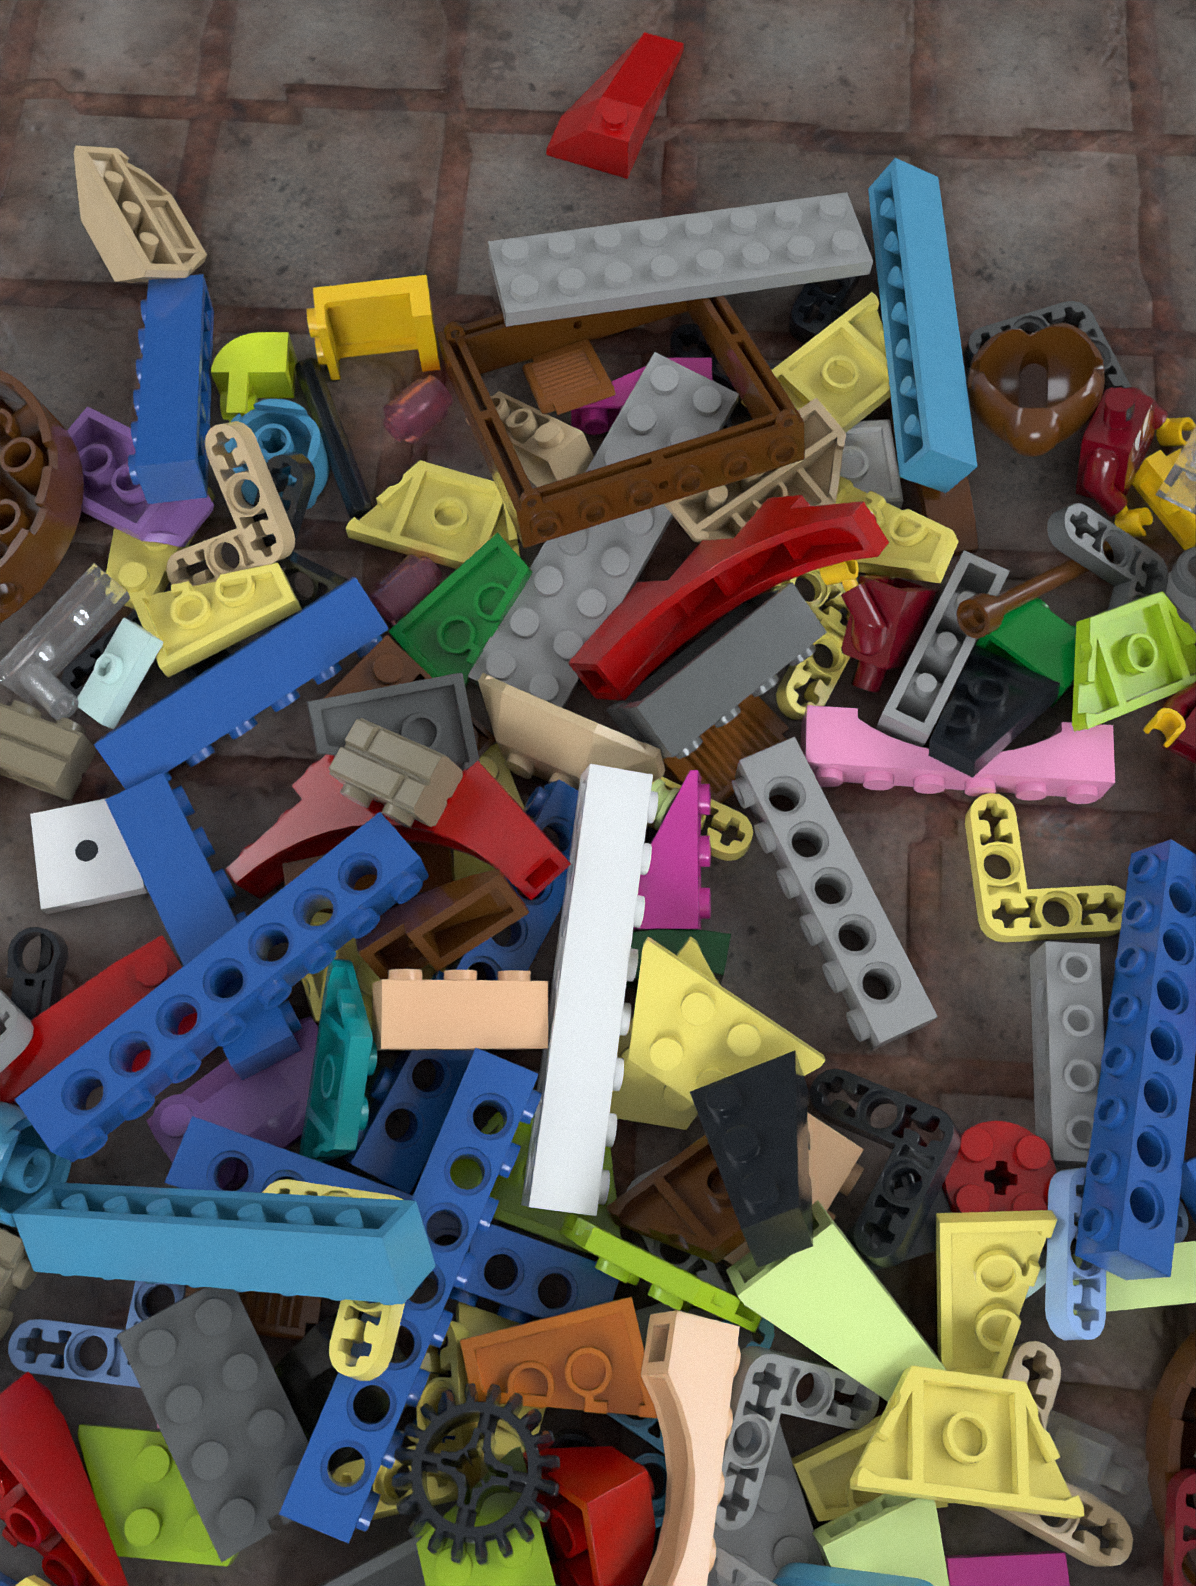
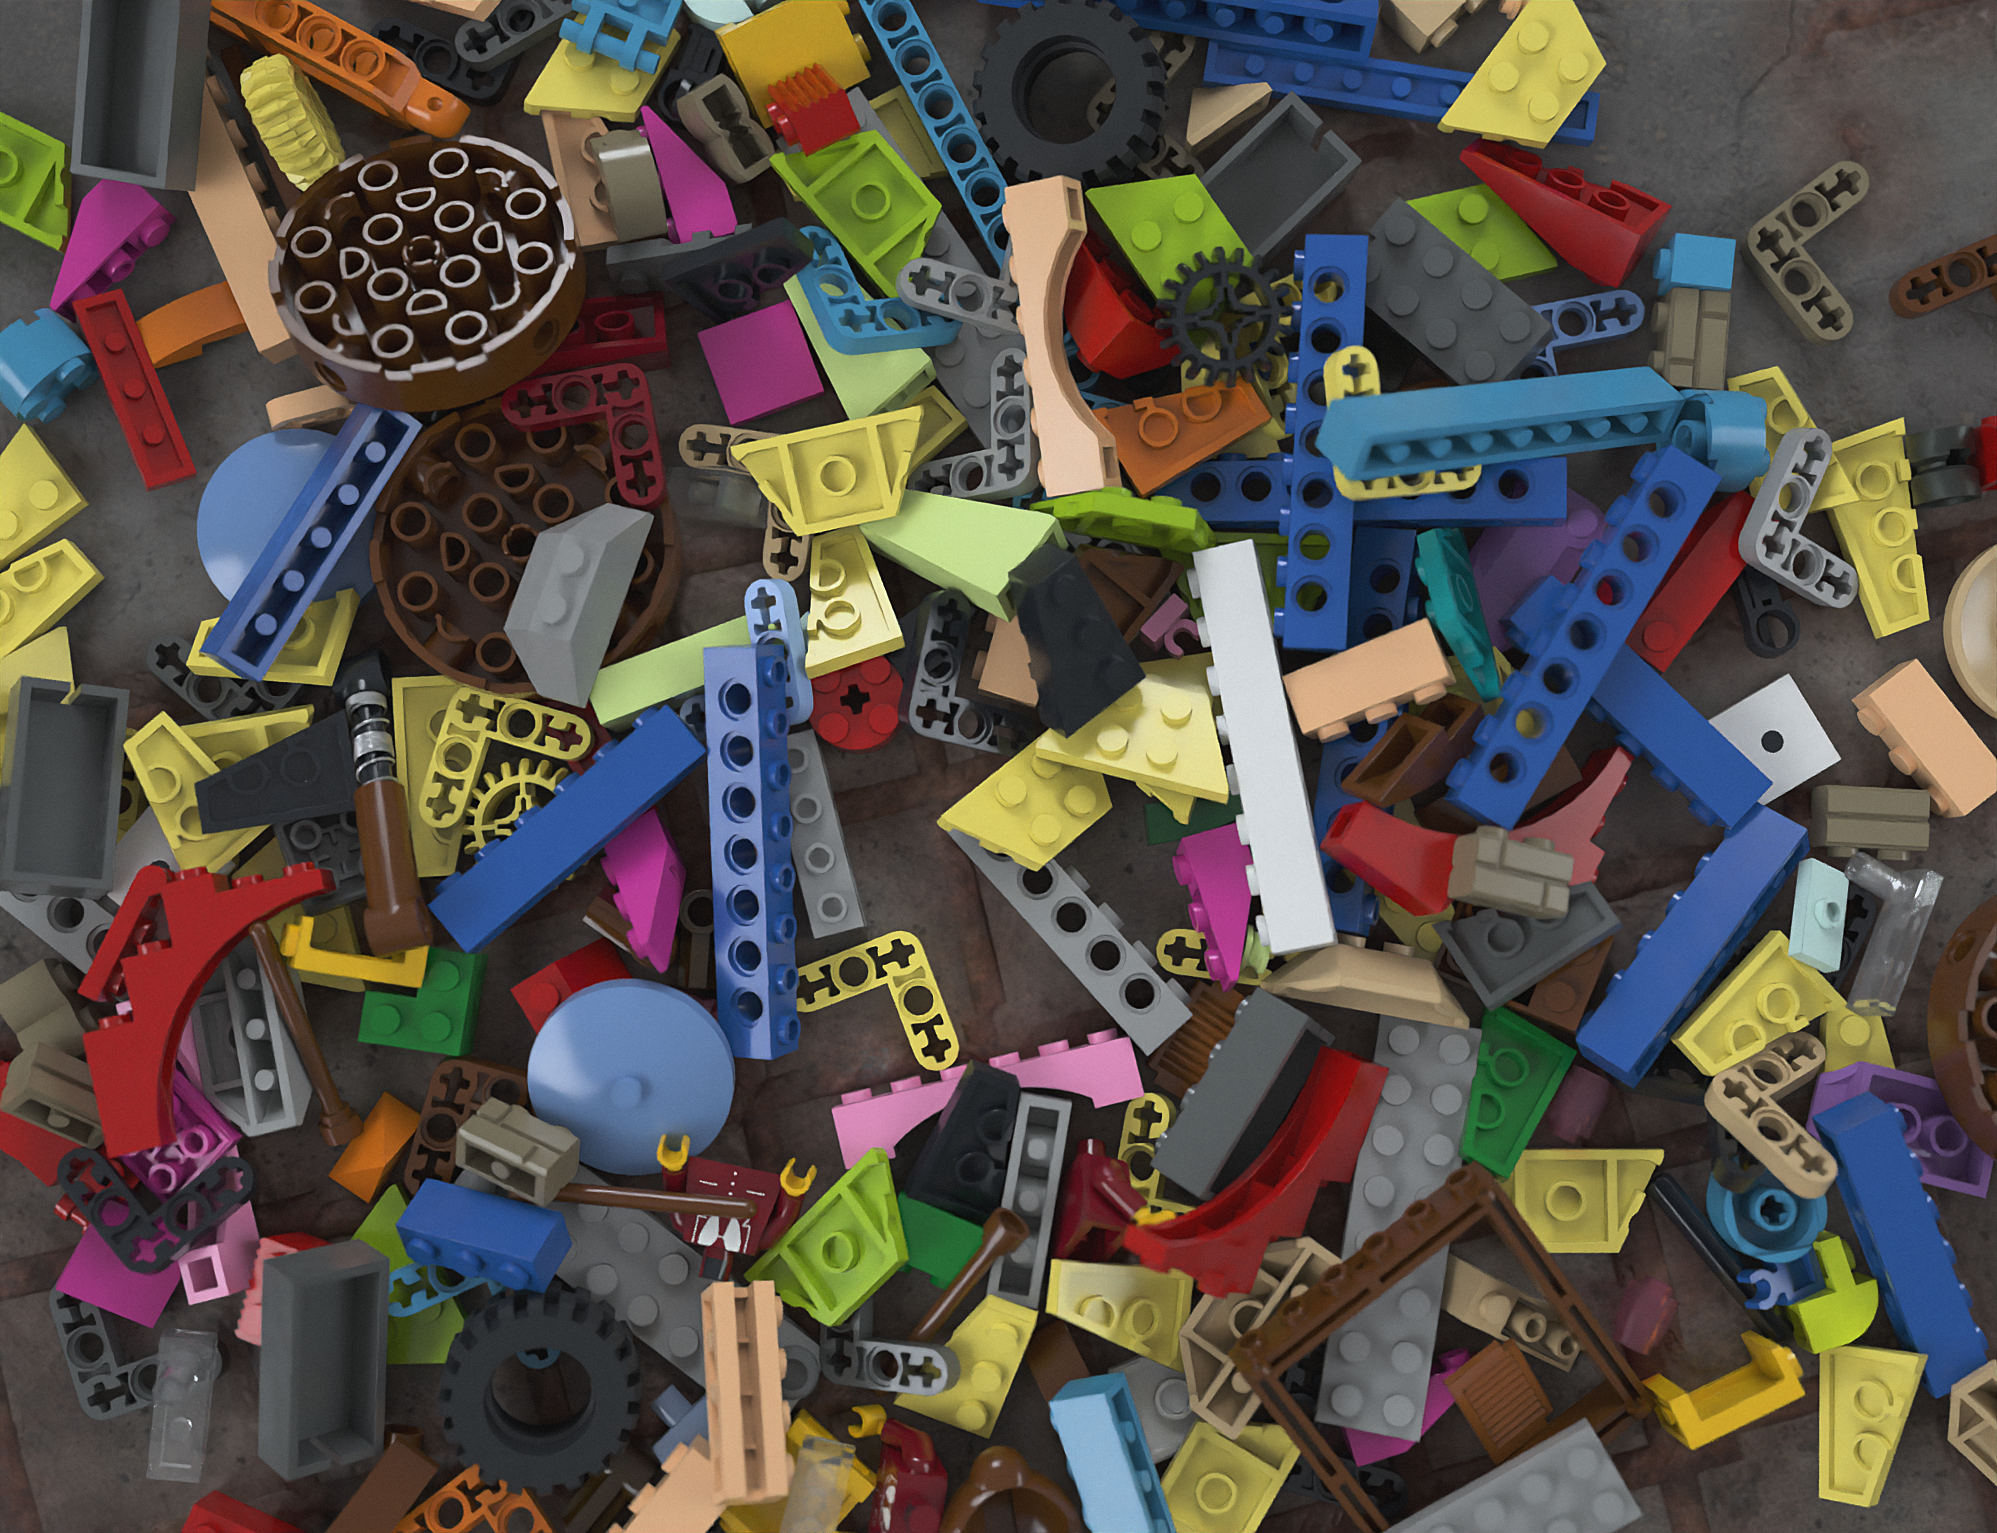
camera: 165 degrees right, 15 degrees up
none -> light yellow wing [893,1294,1038,1439]
none -> light yellow wing [936,728,1113,872]
none -> bright pink tile [1140,593,1200,660]
none -> blue plate [1736,1244,1827,1310]
none -> light yellow wing [1819,1343,1928,1507]

